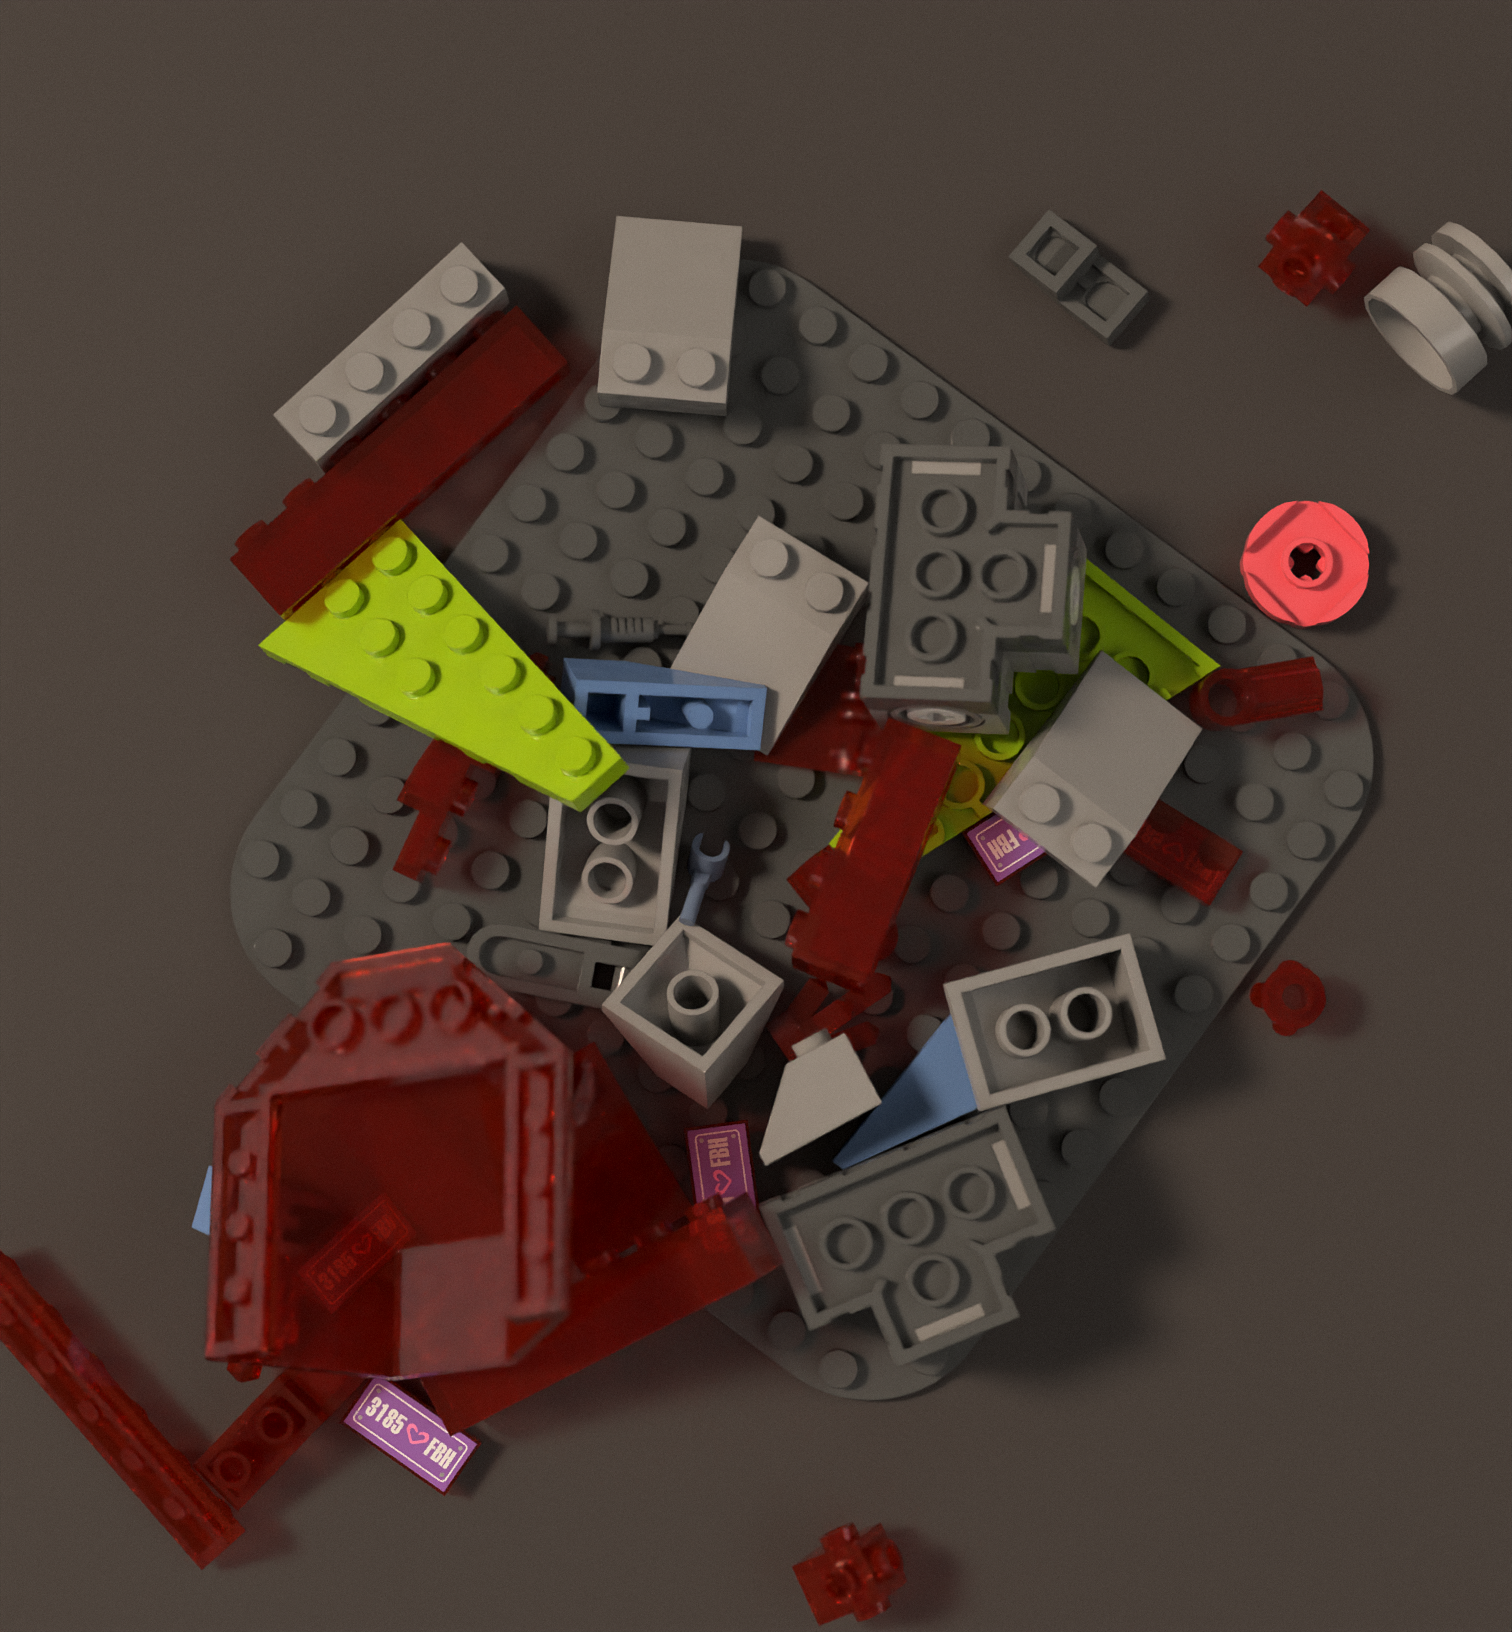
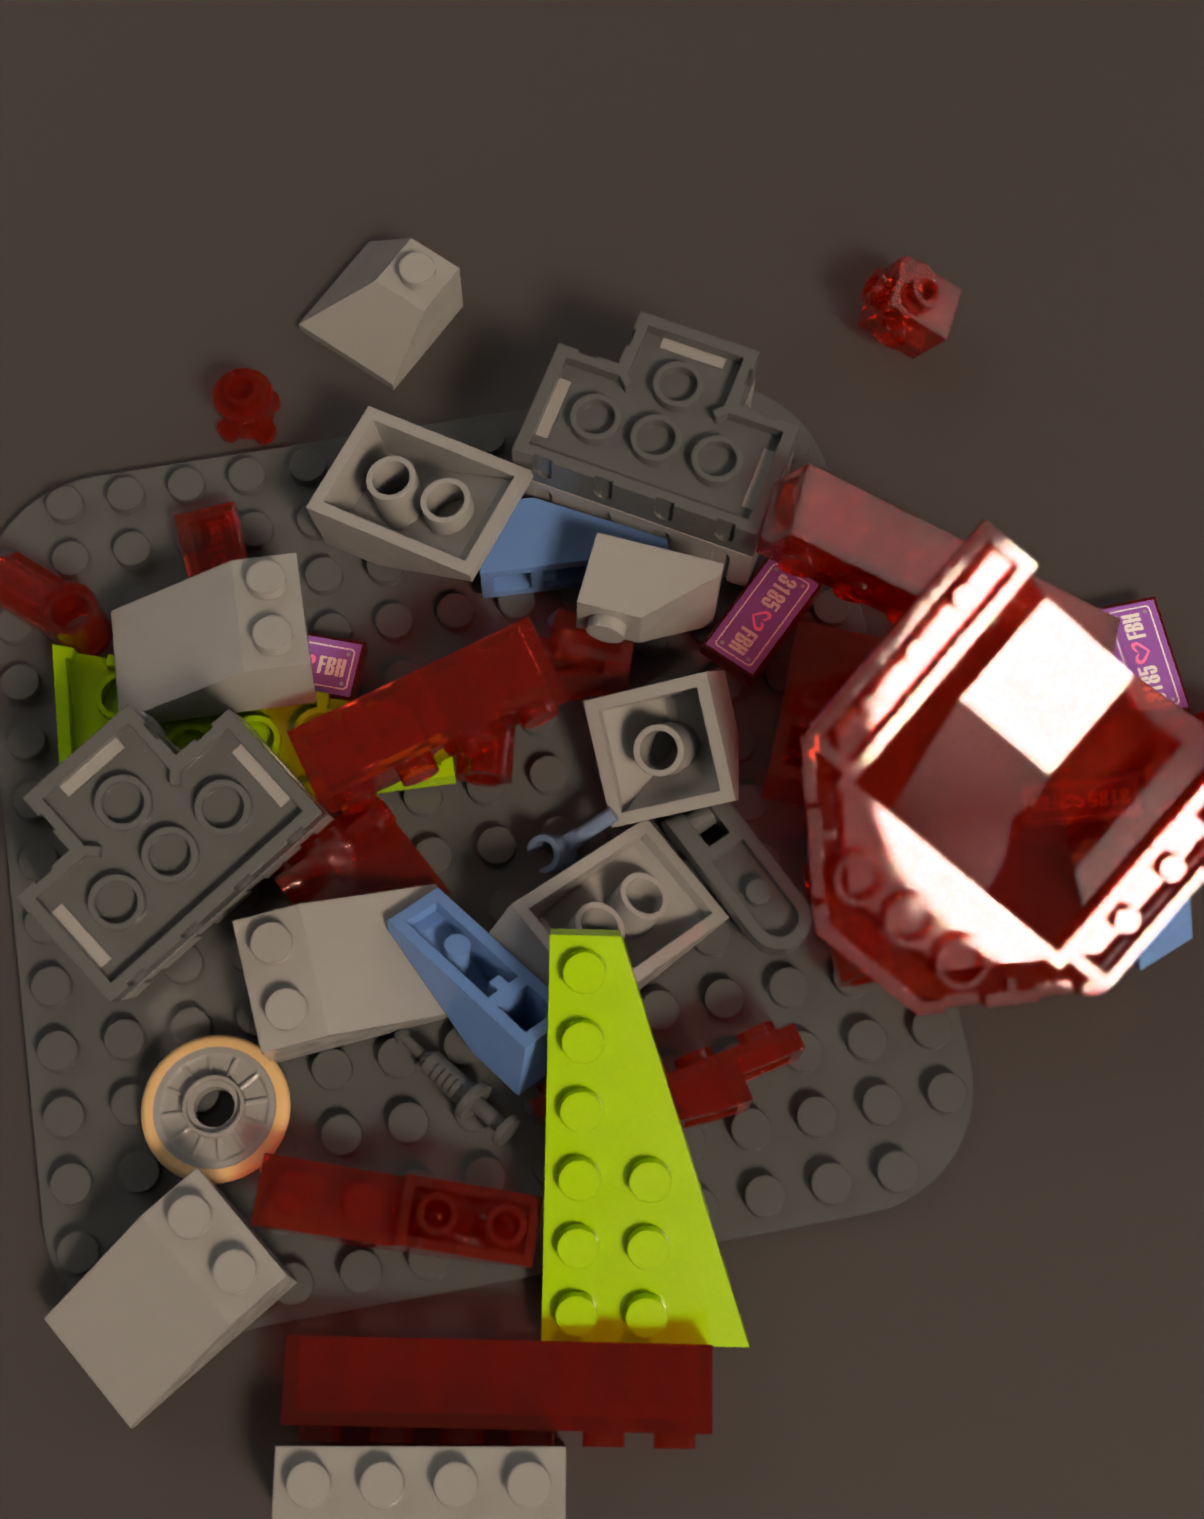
camera: 140 degrees left, 15 degrees down
none -> light grey wheel [141,1034,291,1184]
none -> clear red slope [249,1153,543,1268]
none -> light grey slope [298,238,463,390]

